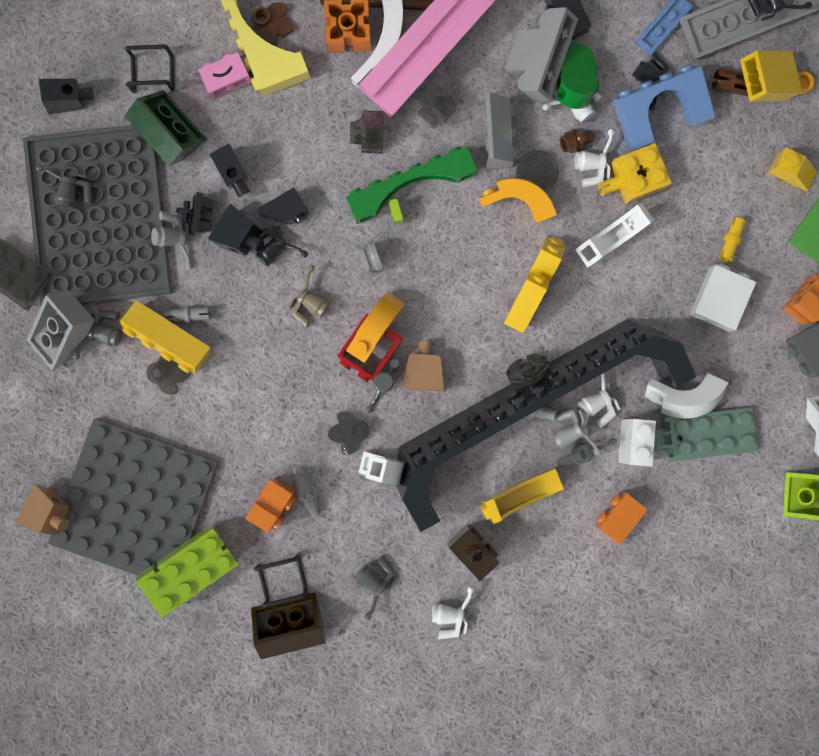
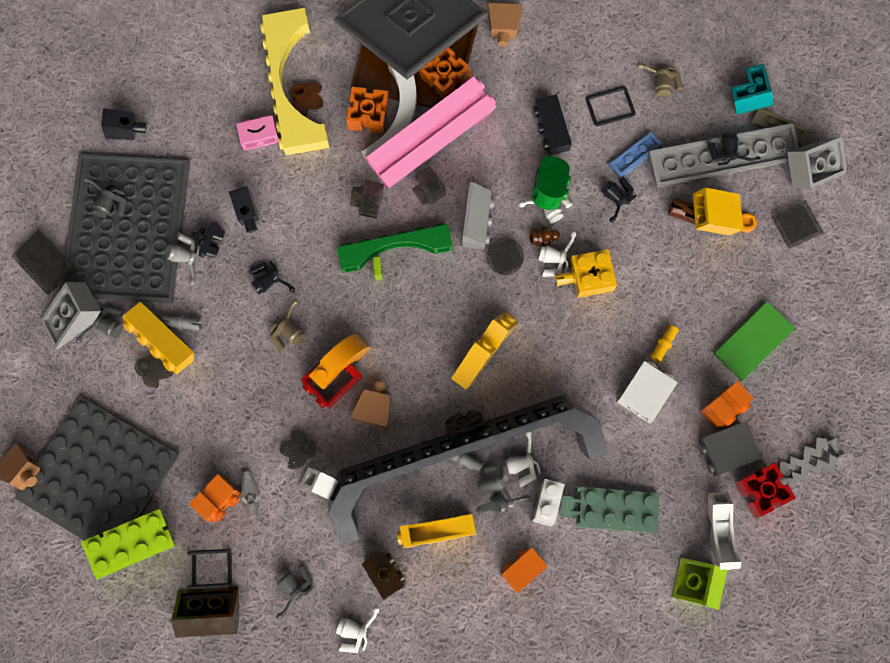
camera: 15 degrees right, 10 degrees down
black piece [125,44,175,93] -> none
dark green slope [125,90,207,166] -> none
black torso [208,204,264,256] -> none
black slope [256,187,309,225] -> none
light grey wheel [356,241,383,275] -> none
dark grey piece [366,359,399,413] -> none
light orange arch [479,177,557,223] -> none
light grey brick [505,7,578,101] -> none
white arch [575,202,655,268] -> none
medium blue arch [613,64,715,150] -> none
white arch [645,373,728,418] -> none
yellow slope [768,147,817,191] -> none

